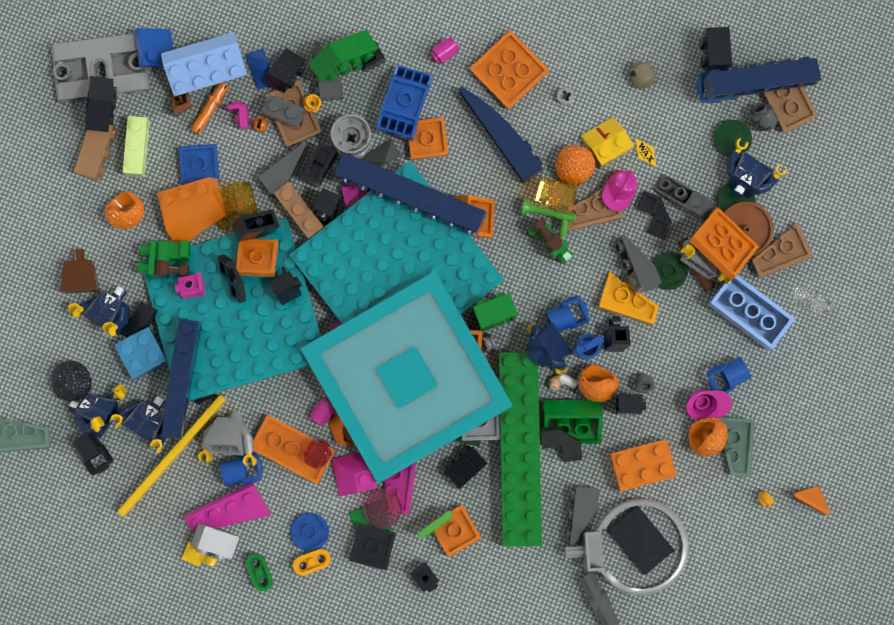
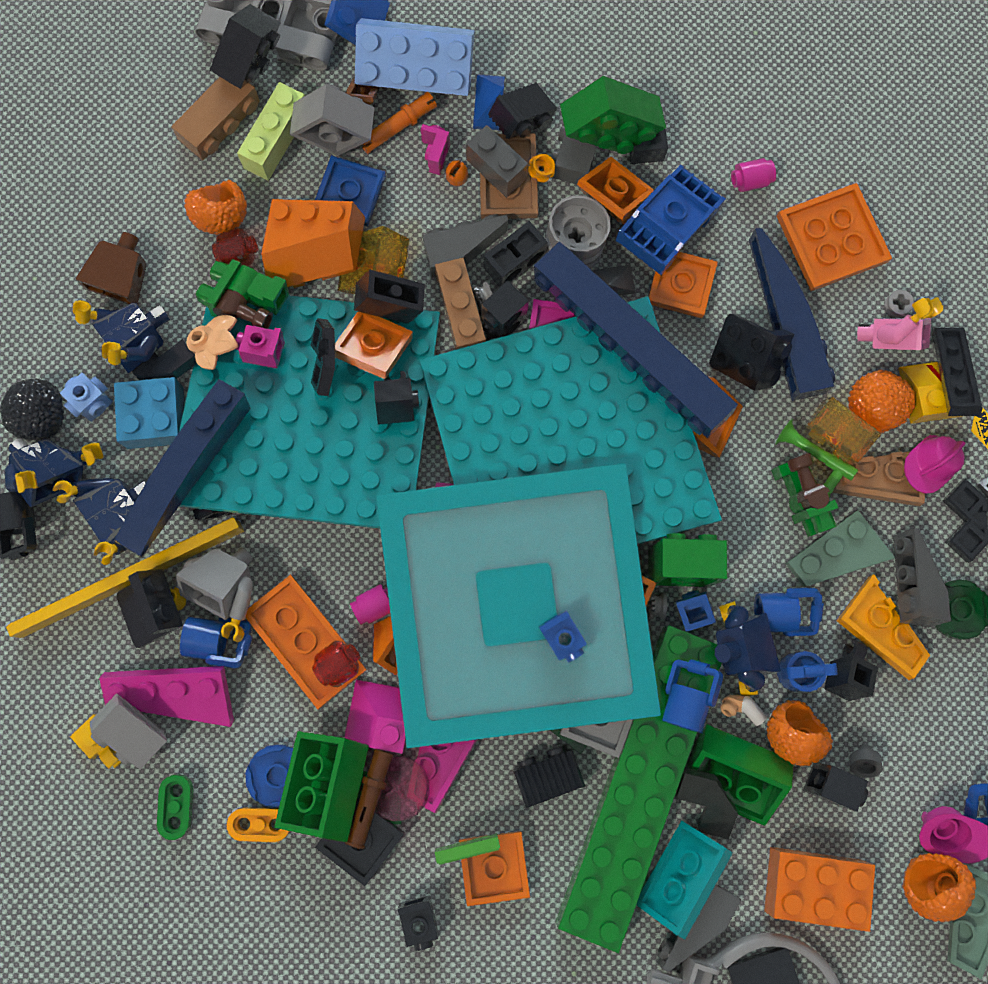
camera: 20 degrees right, 5 degrees down
none -> light blue brick [60,373,113,422]
none -> black bracket [117,569,183,648]
none -> light nougat plate [186,315,238,370]
none -> clear red head [212,228,258,266]
none -> green brick [274,731,369,843]
none -> light grey brick [290,84,374,156]
none -> reddish brown pin [345,749,394,849]
none -> light grey bush [472,281,492,311]
none -> blue brick [538,610,587,663]
none -> orange slope [577,157,654,225]
none -> teal plate [636,820,733,940]
none -> blue piece [662,659,723,734]
none -> blue brick [676,590,716,632]
none -> black bracket [709,313,794,391]
none -> sand green wing [785,510,895,587]
none -> bright pink torso [857,297,943,350]
none -> black tile [932,328,983,416]

